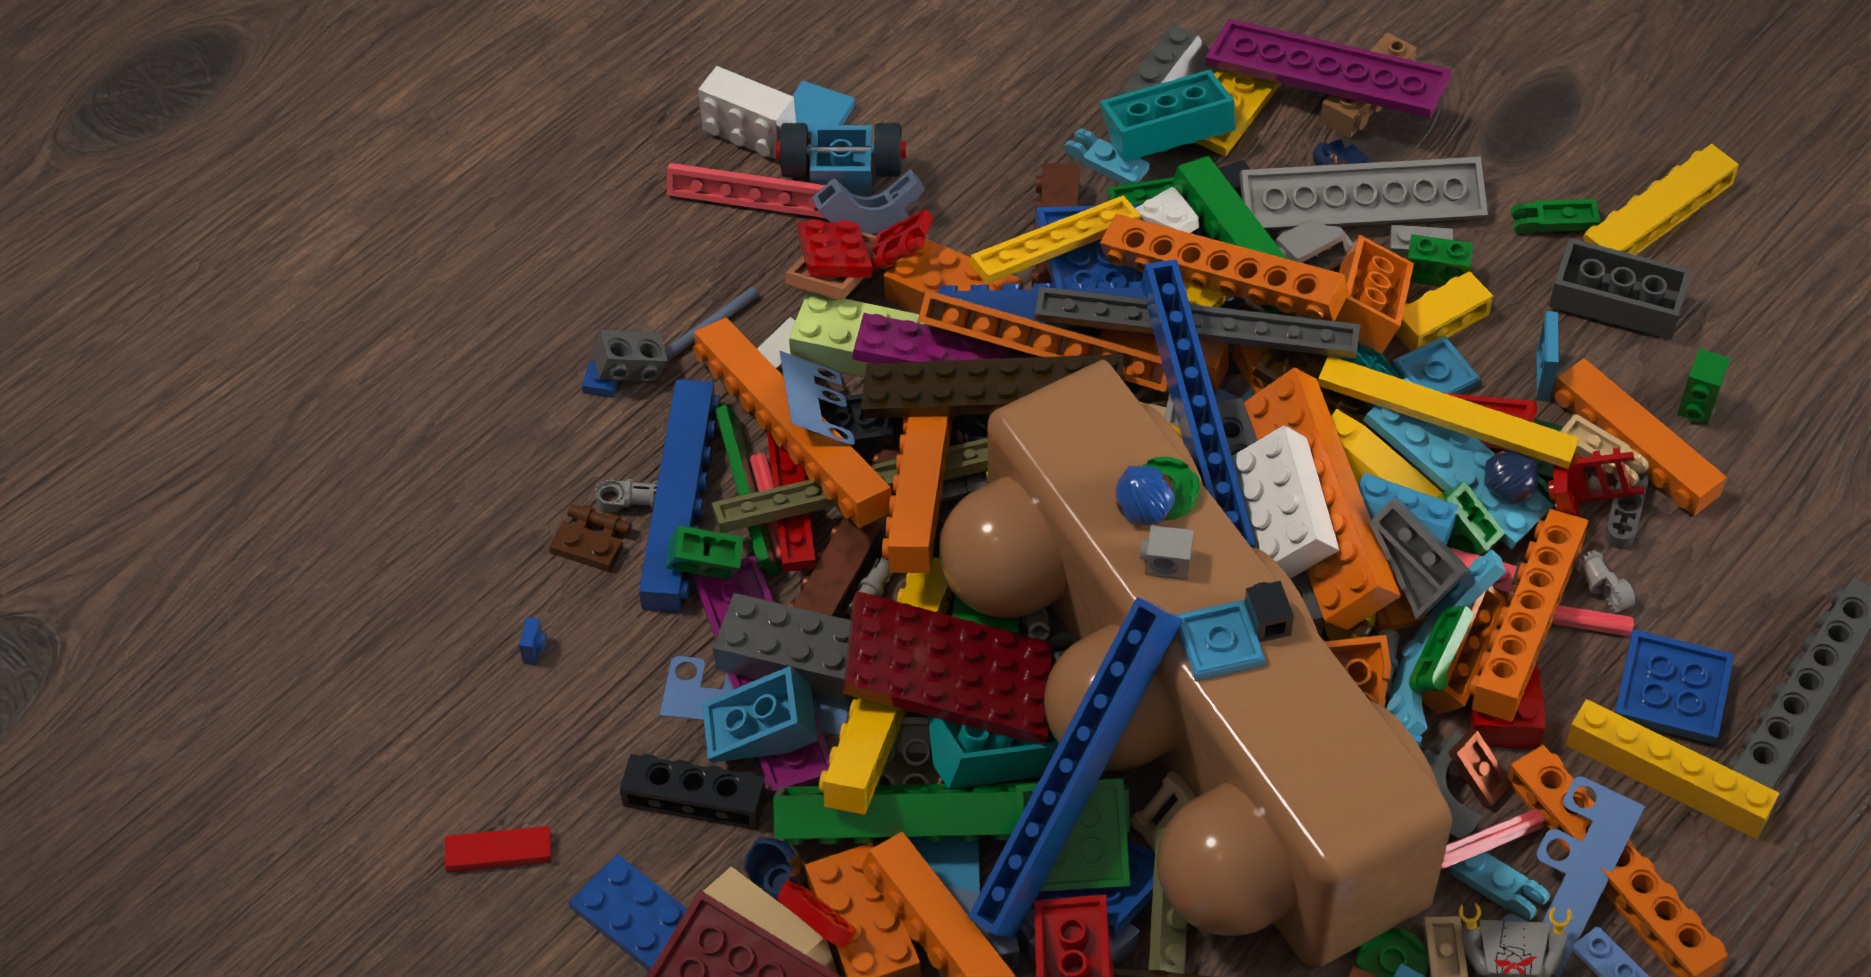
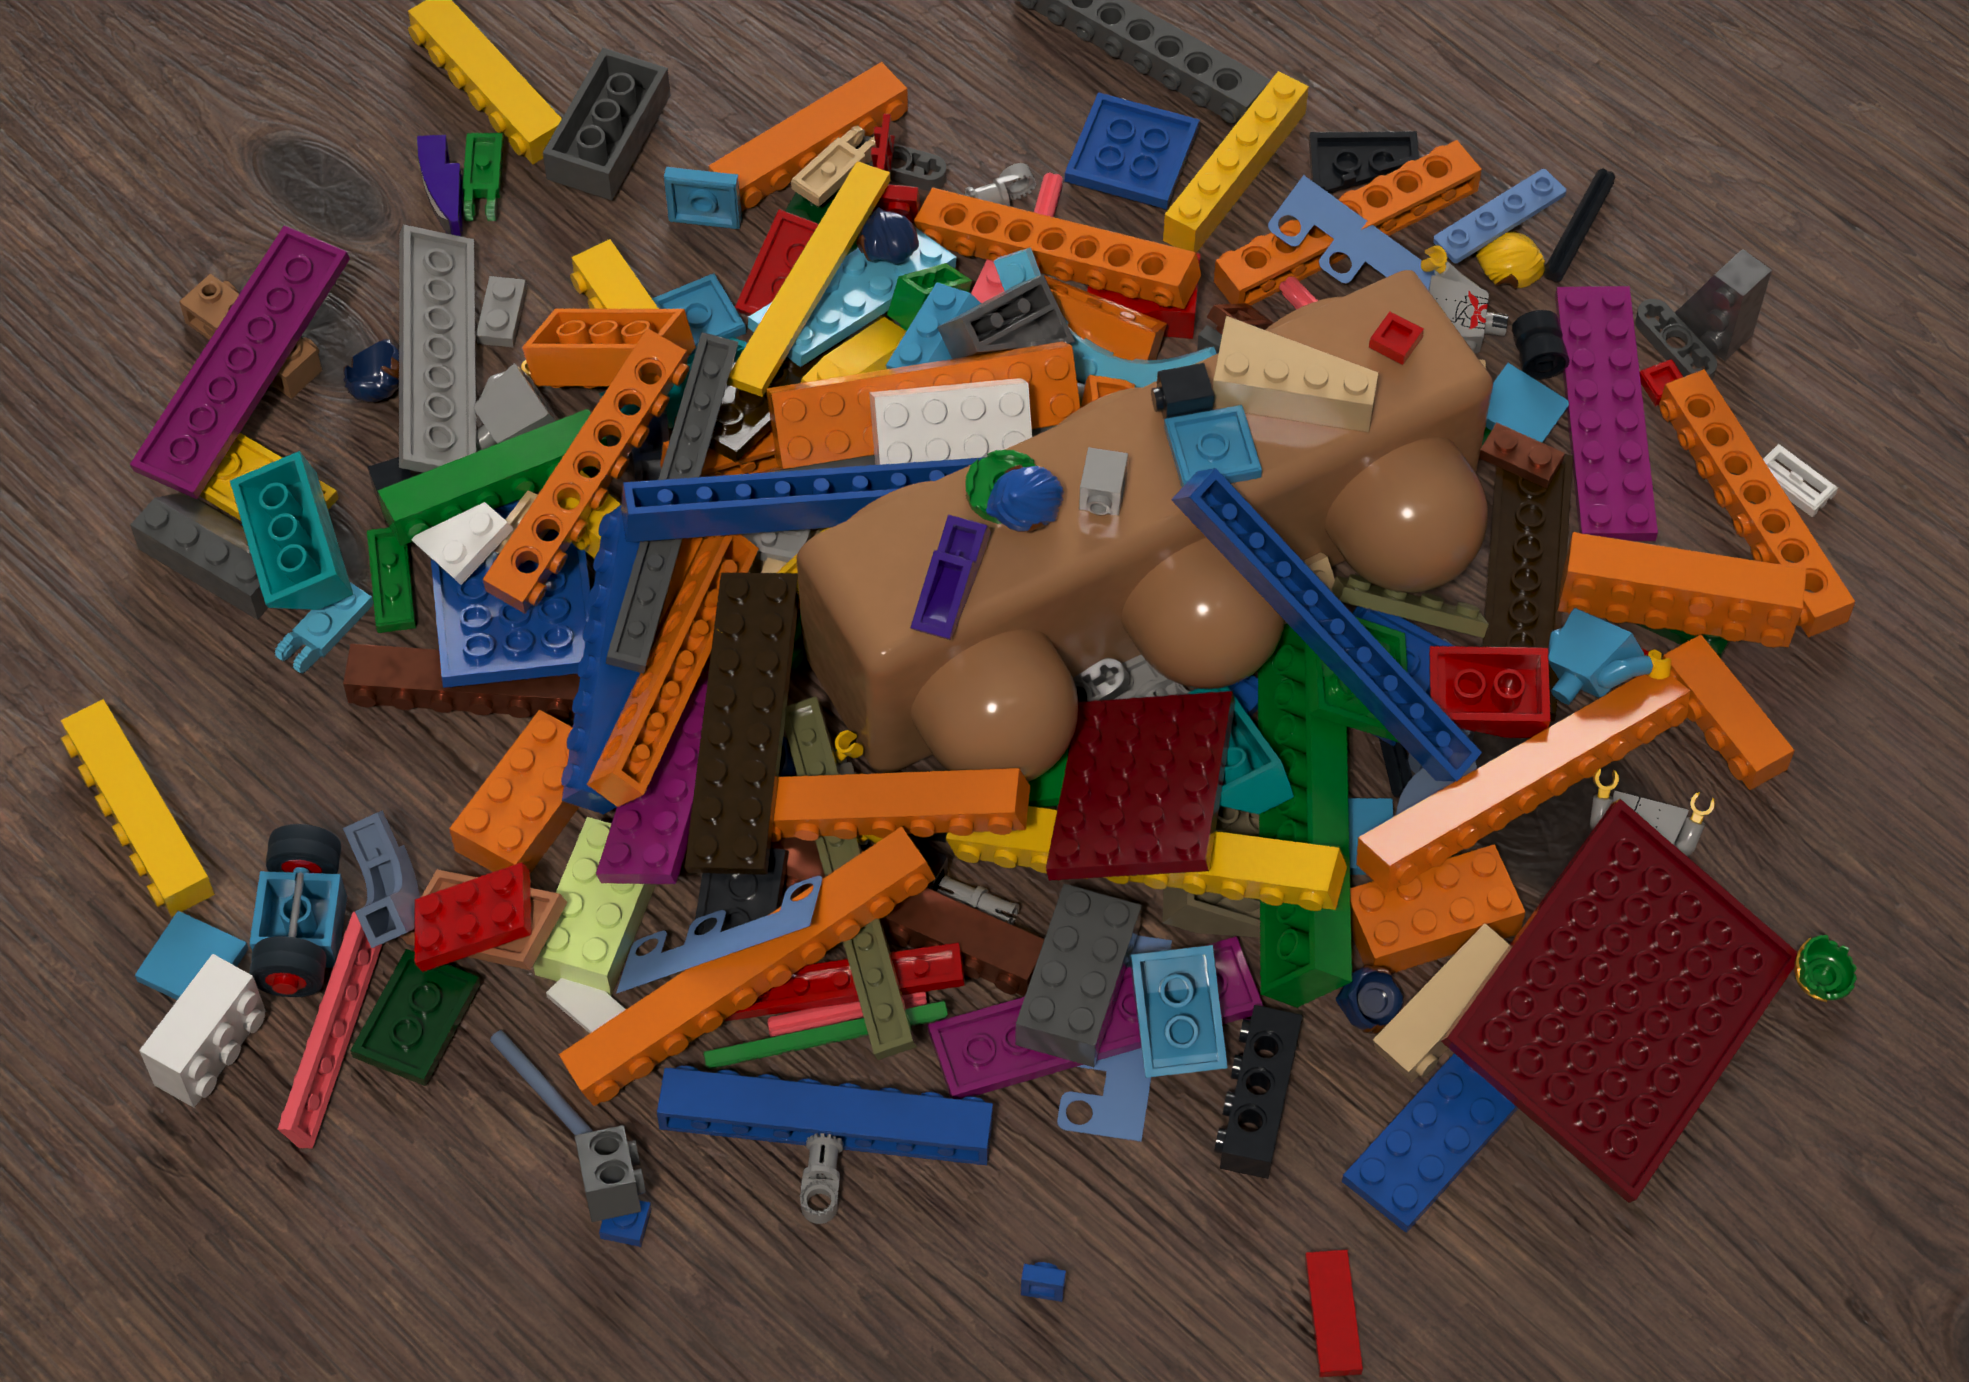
camera: 90 degrees left, 5 degrees up
reddish brown plate [549,504,632,573] -> none
green brick [666,525,743,580] -> none
red beam [777,881,856,947] -> none
red plate [870,209,933,271] -> none
yellow plate [969,196,1141,284] -> none
green brick [1407,234,1473,287] -> none
green plate [1409,605,1475,693] -> none
green brick [1677,348,1730,425] -> none
none -> yellow brick [60,699,215,917]
none -> dark green plate [350,949,480,1086]
none -> dark purple slope [417,135,463,237]
none -> dark purple slope [910,514,991,640]
none -> tan wedge [1213,316,1378,432]
none -> black wing [1309,131,1419,193]
none -> red plate [1369,311,1424,365]

